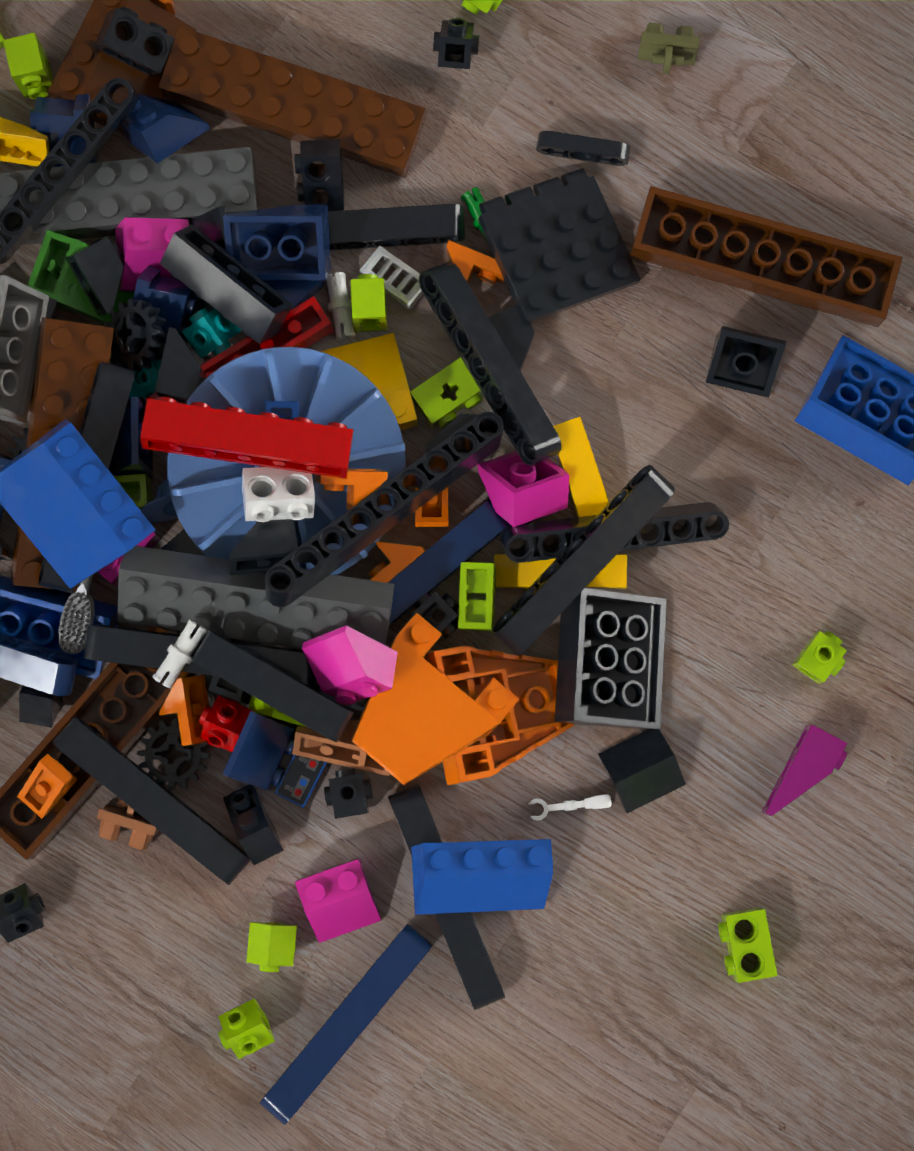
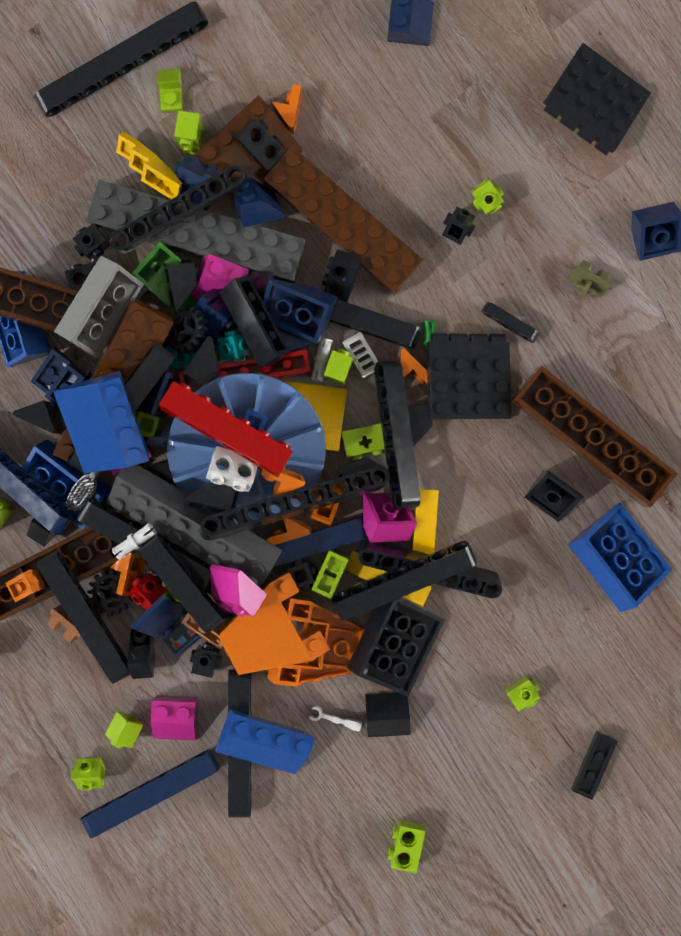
camera: 20 degrees right, 5 degrees up
magenta slope [761,724,847,816] -> none

